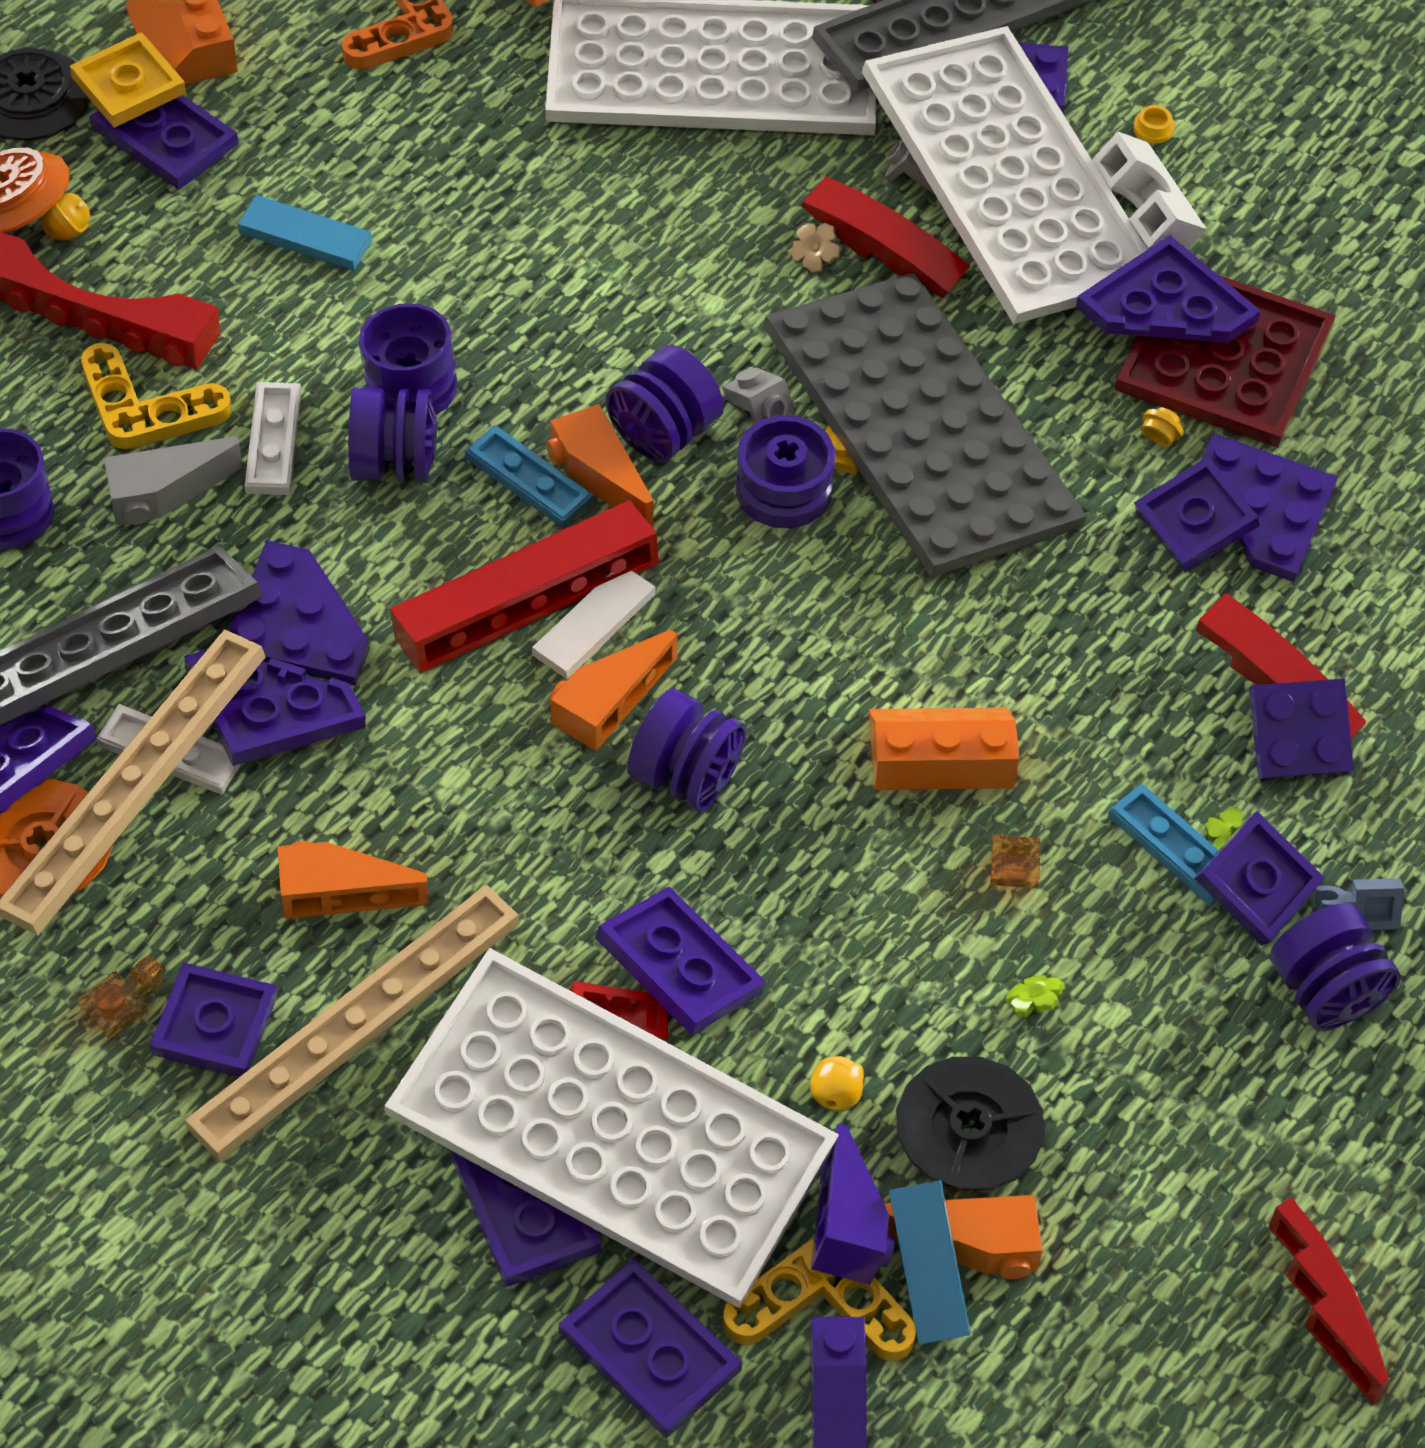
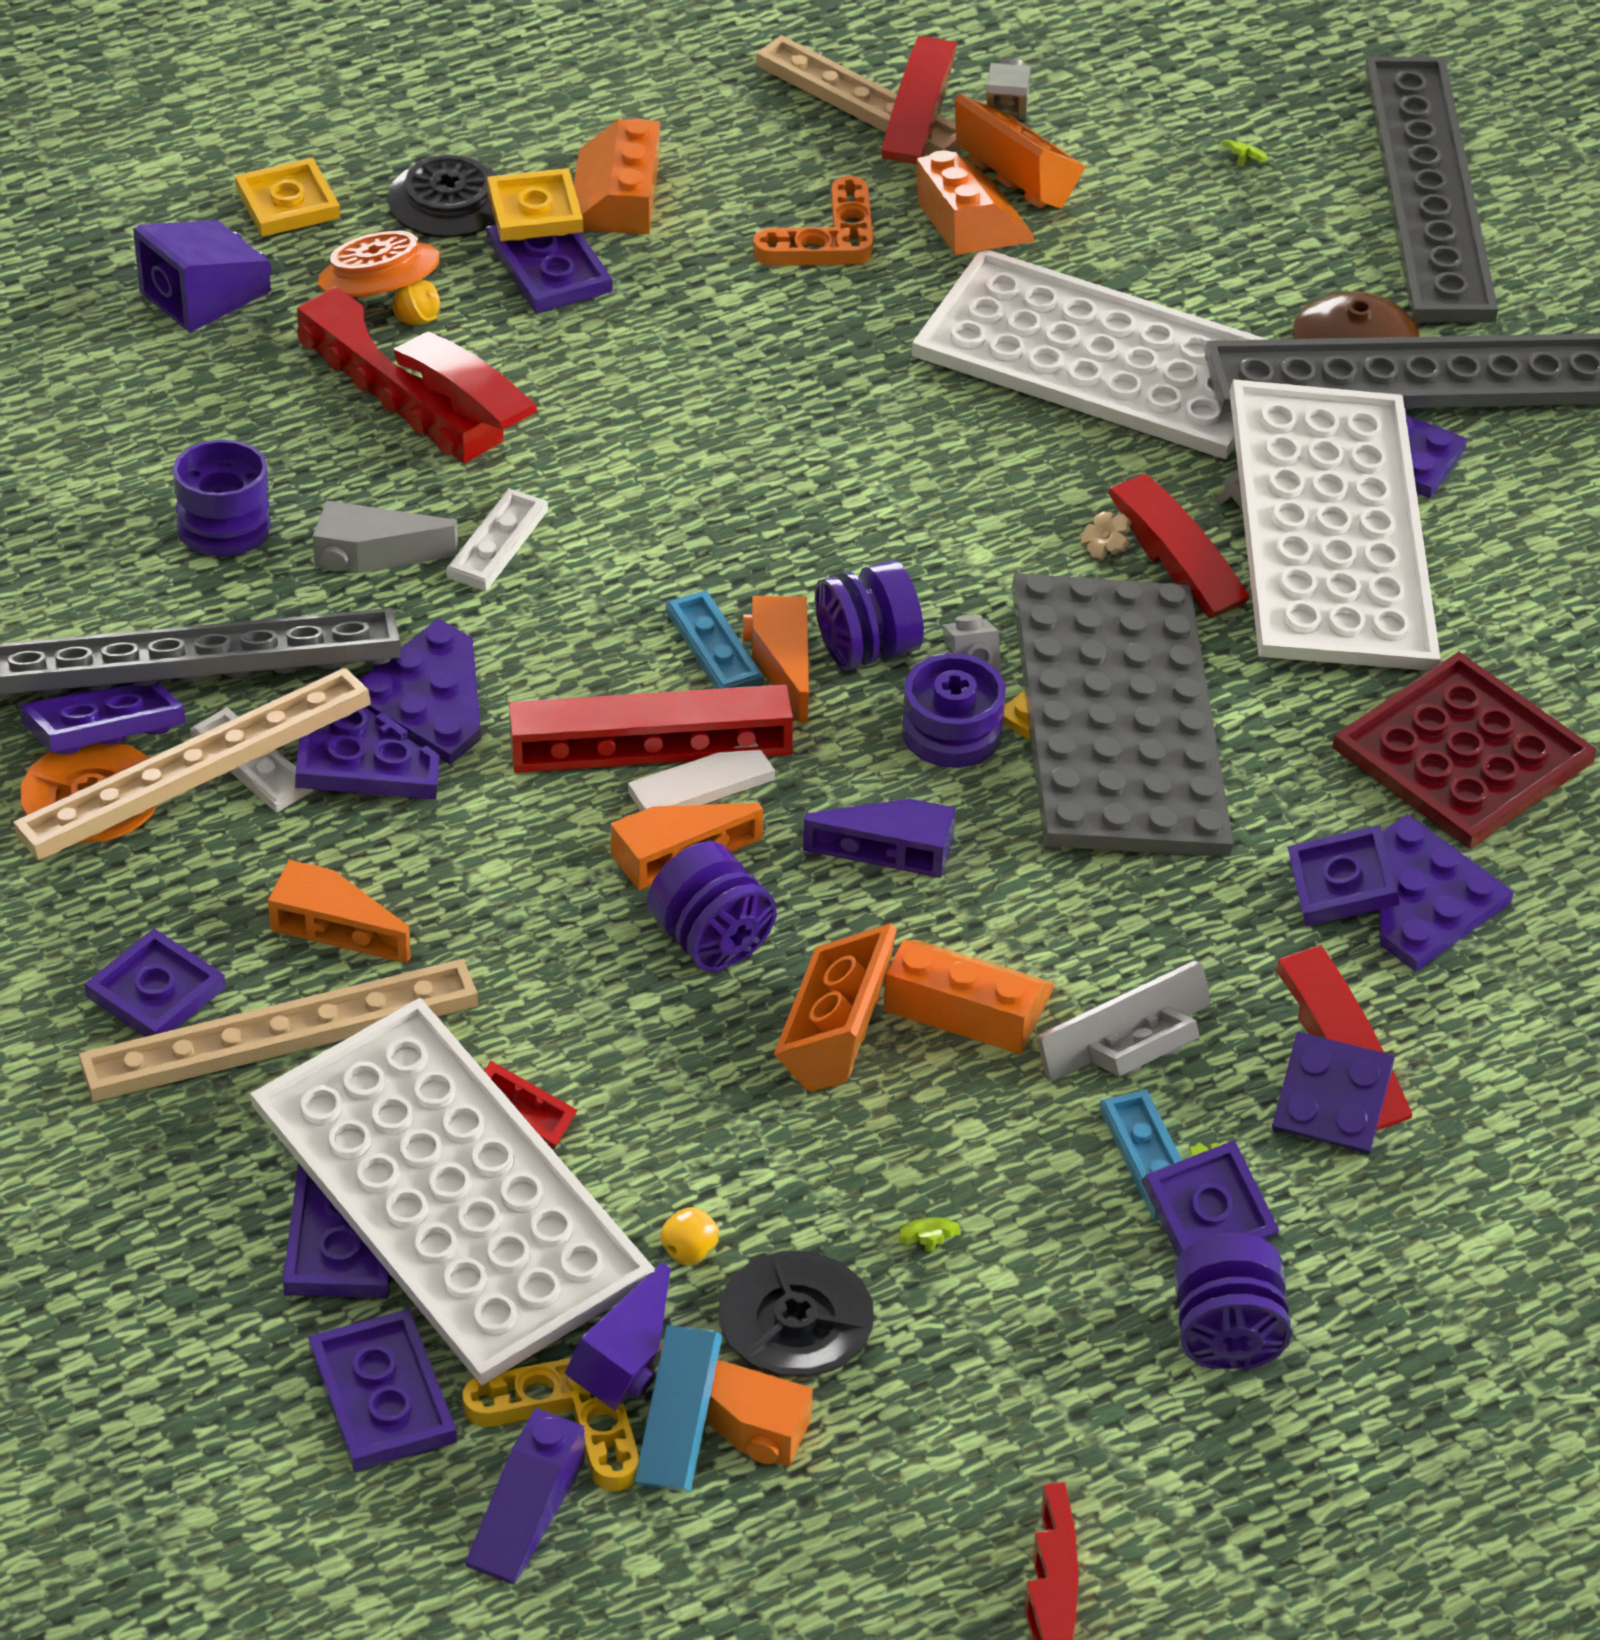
camera: 25 degrees right, 10 degrees down
clear orange plate [77,954,167,1040] -> none
yellow beam [81,343,232,450] -> none
dark azure tile [238,195,372,271] -> none
dark purple wheel [348,387,437,483] -> none
dark purple wheel [359,304,457,415] -> none
dark purple plate [595,887,766,1035] -> none
clear orange plate [990,835,1040,888] -> none
dark purple plate [1076,235,1261,343] -> none
white arch [1092,132,1207,249] -> none
yellow plate [1133,105,1175,144] -> none
yellow plate [1141,407,1184,447] -> none
sand blue plate [1315,878,1405,930] -> none
none -> red slope [393,332,538,430]
none -> orange slope [774,923,897,1092]
none -> dark purple slope [803,799,956,878]
none -> light grey bracket [1037,961,1211,1081]

